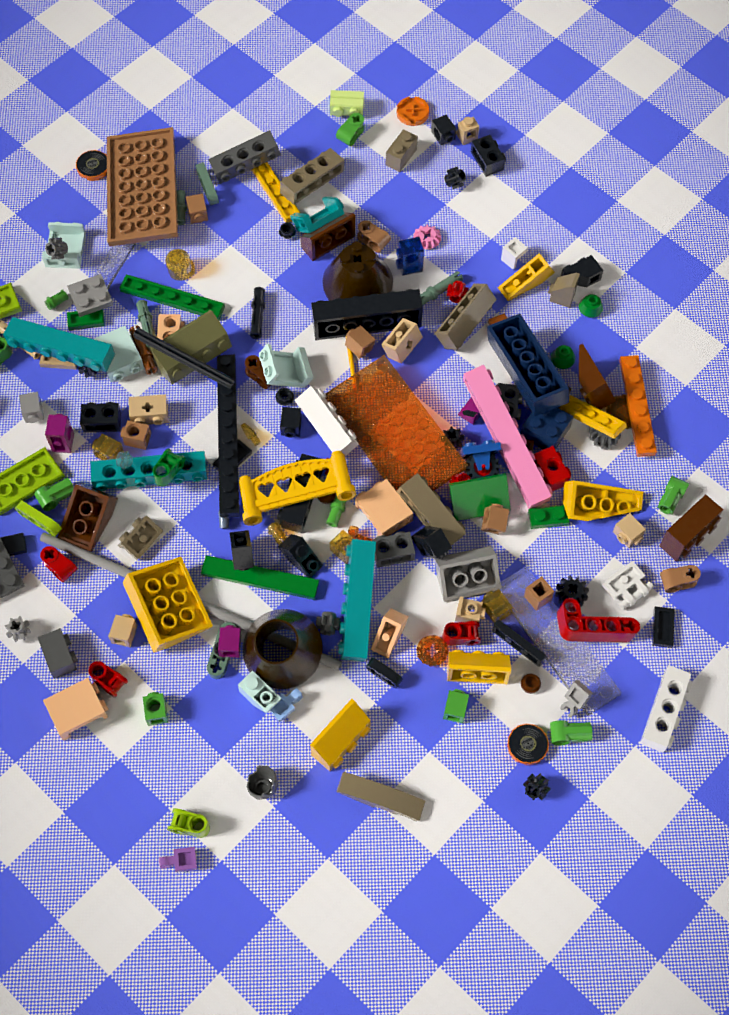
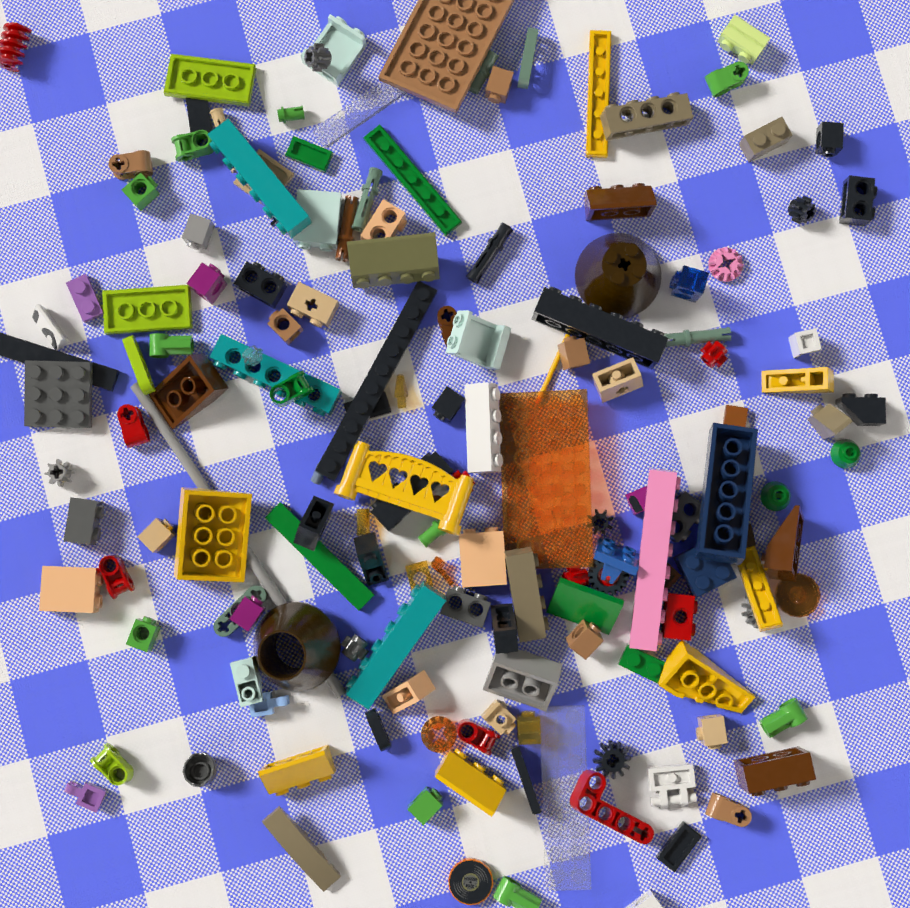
camera: 30 degrees right, 20 degrees up
light grey plate [67,274,113,317] -> none
clear yellow brick [92,434,124,460] -> none
dark tan bracket [117,515,163,560] -> none
black axle [133,328,235,389] -> none
clear yellow helmet [165,249,195,281] -> none
dark grey brick [208,130,281,184] -> none
black plate [275,388,294,406] -> none
black plate [279,222,296,239] -> none
teal panel [290,197,345,233] -> none
medium nougat piece [357,220,391,253] -> none
orange tile [396,97,429,126] -> none
dark tan brick [435,284,496,350] -> none
tan brick [456,117,479,145] -> none
reddish brown plate [521,673,541,694] -> none
medium nougat brick [524,576,555,611] -> none
light grey plate [560,680,593,717] -> none
orange plate [619,355,657,457] -> none

